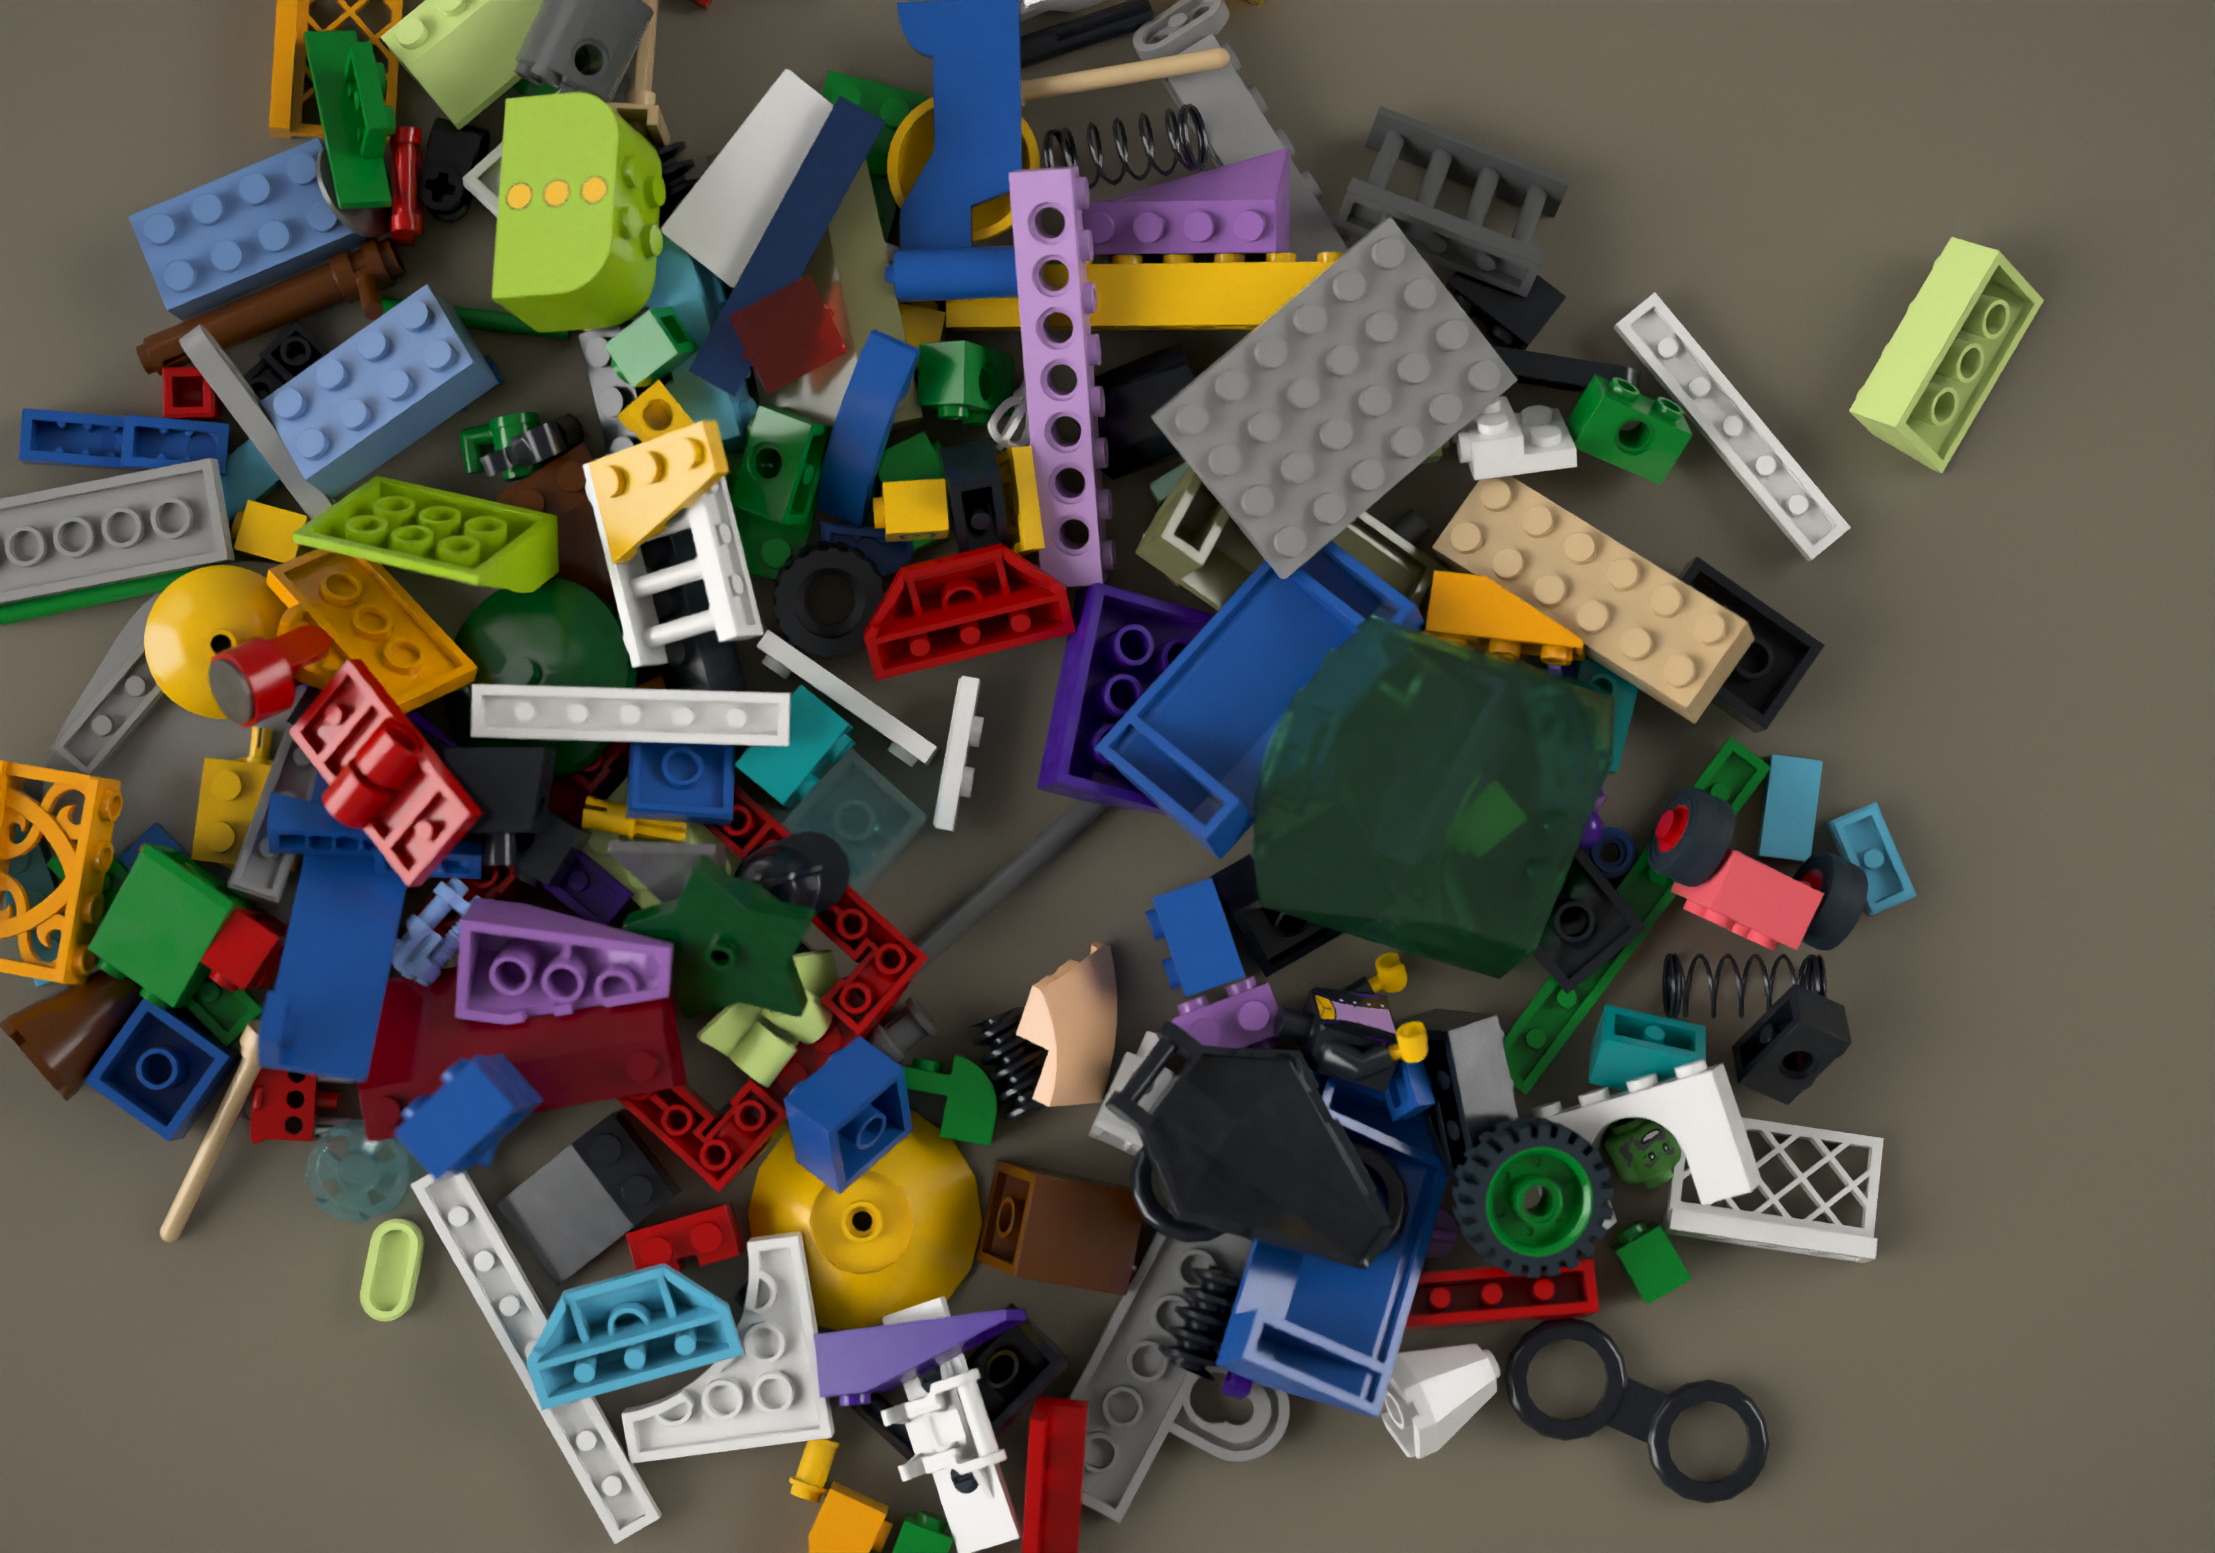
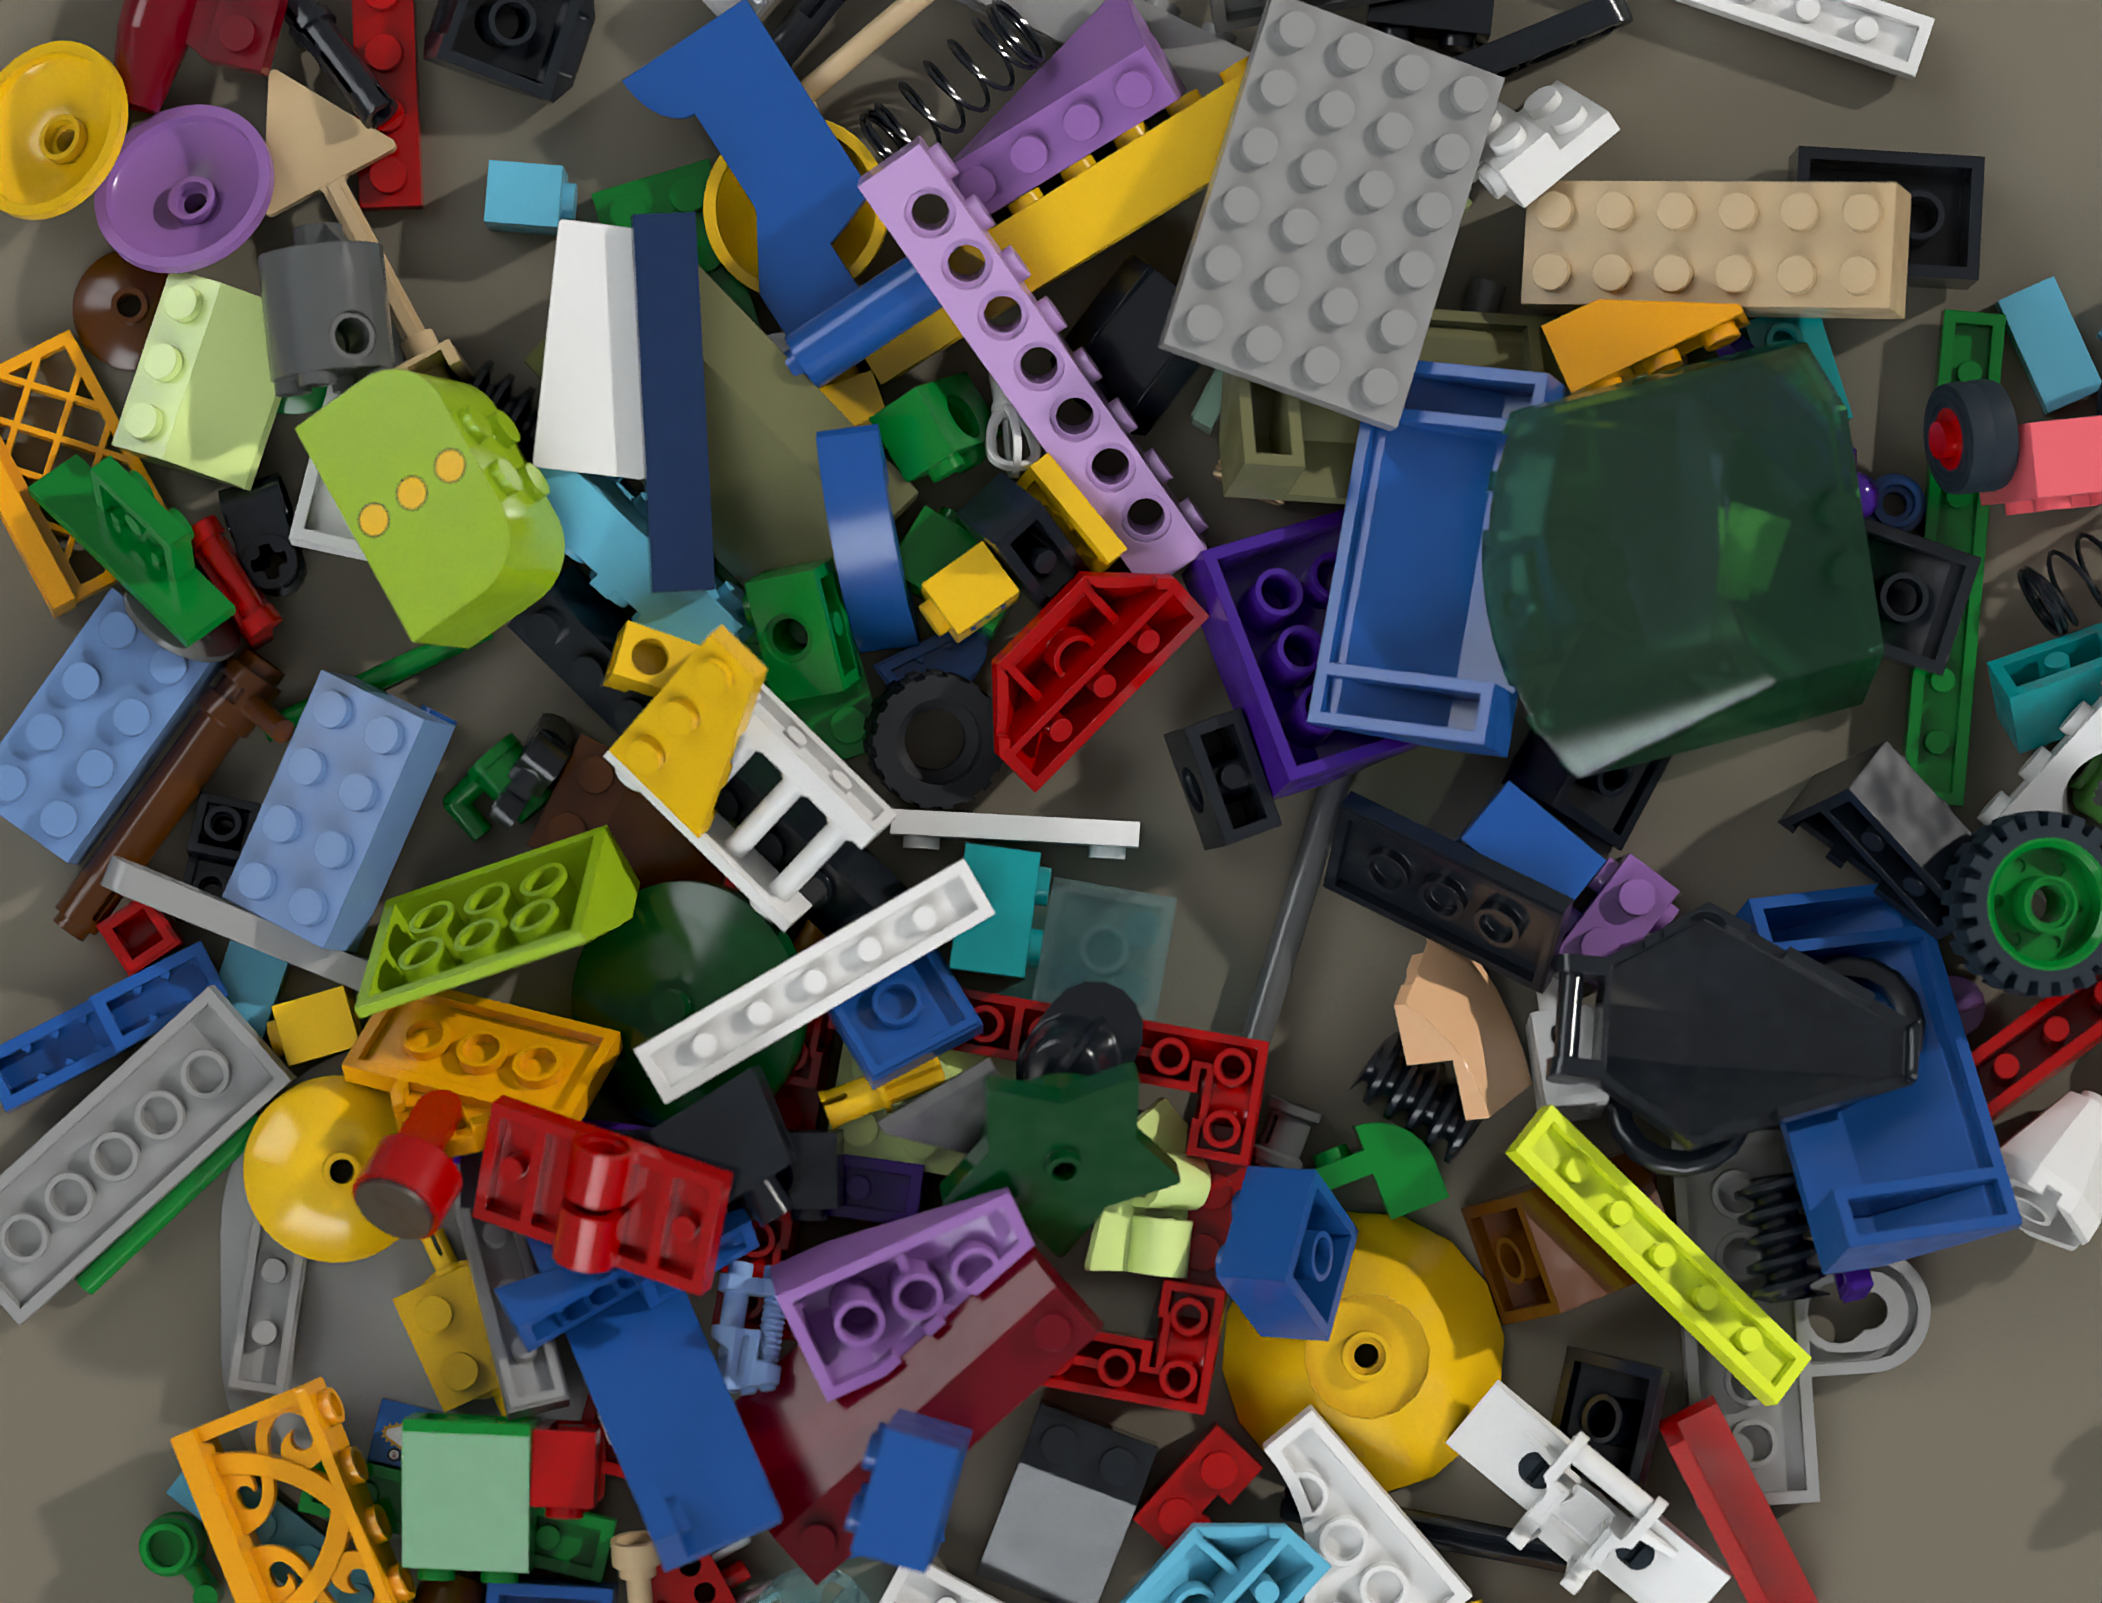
camera: 30 degrees left, 0 degrees up
brick [604,306,700,389] -> none
clear red piece [728,274,848,394] -> none
slope [814,1309,1026,1407] -> none
white plate [933,676,984,832] -> none
black torso [1273,952,1428,1092] -> none
blue plate [1383,1058,1435,1122] -> none
green brick [1565,374,1692,485] -> none
none -> medium azure brick [484,160,578,236]
none -> black brick [1163,707,1282,851]
none -> black tile [1323,791,1574,994]
none -> neon yellow plate [1505,1104,1812,1406]

